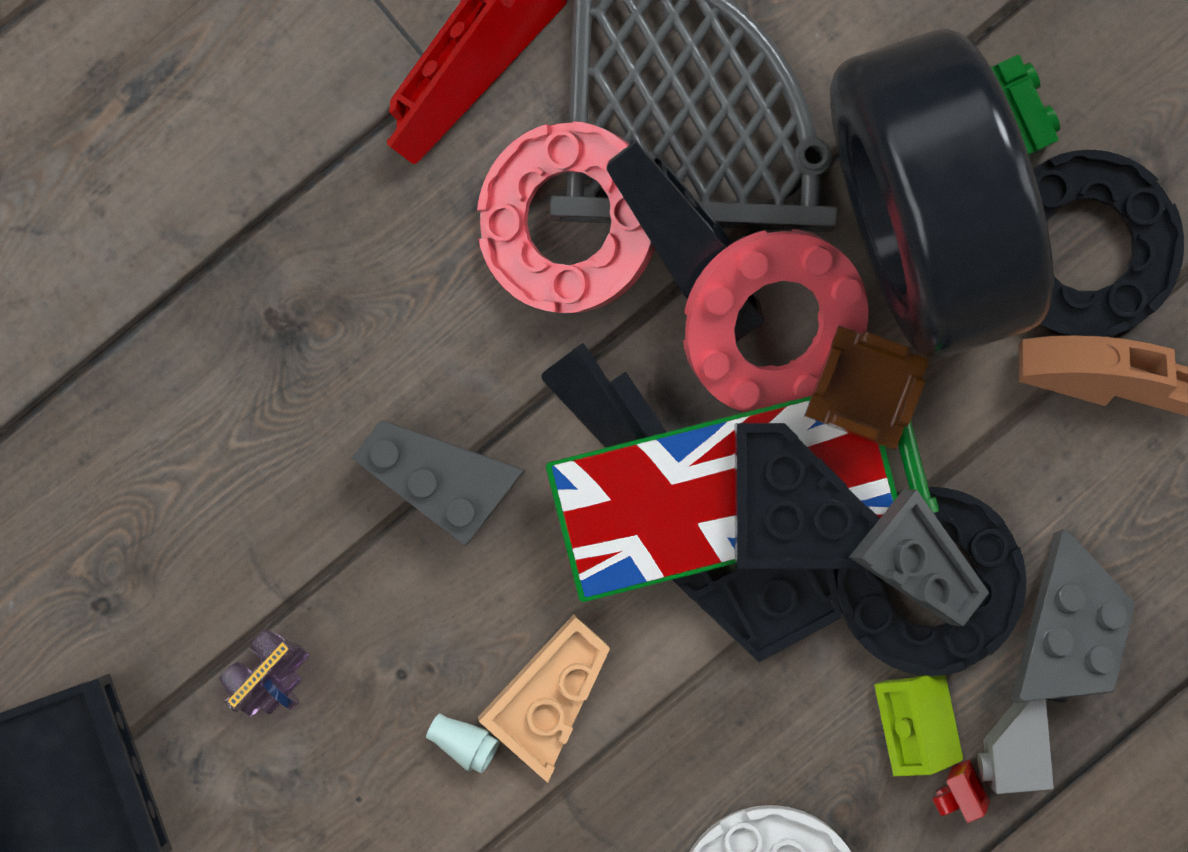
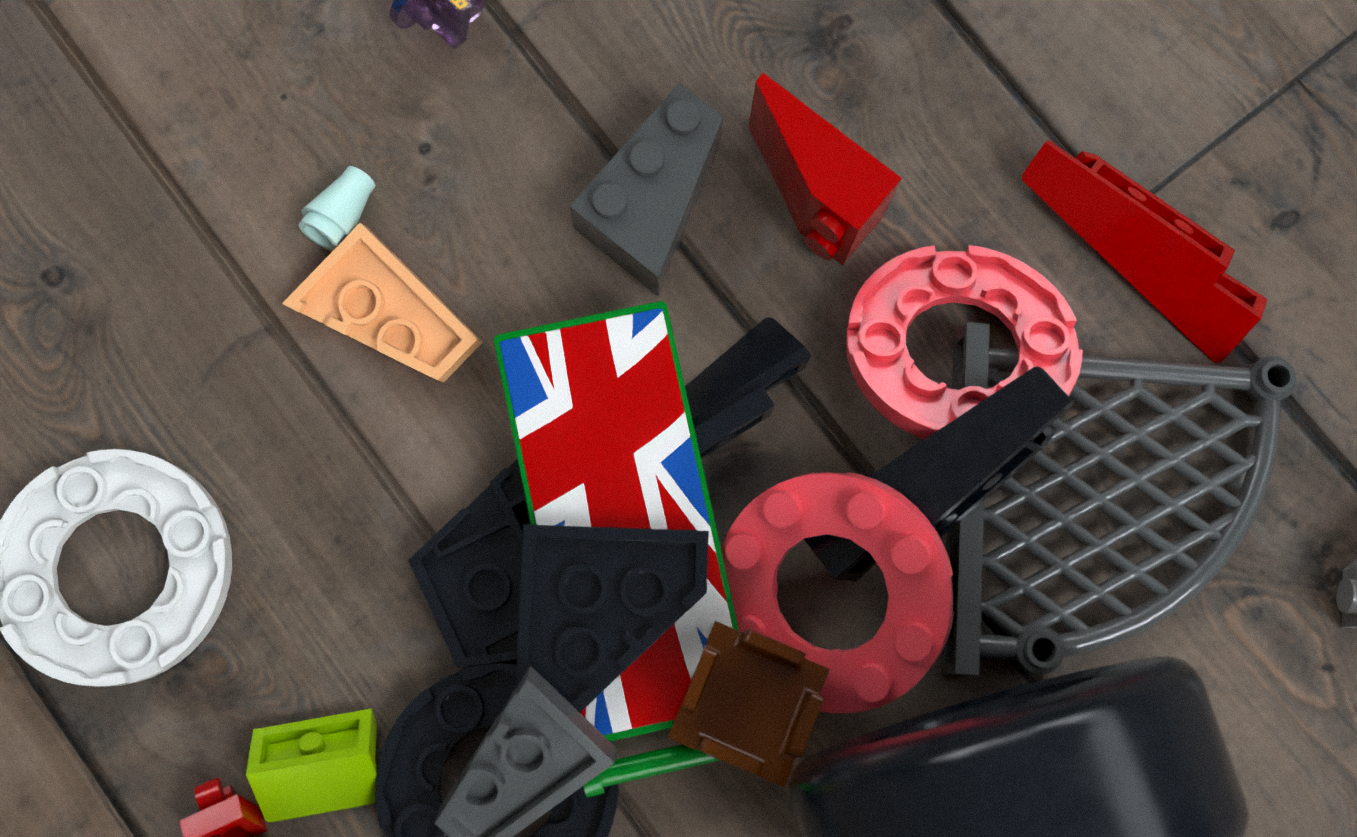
camera: 90 degrees right, 10 degrees down
none -> red slope [748,73,902,266]

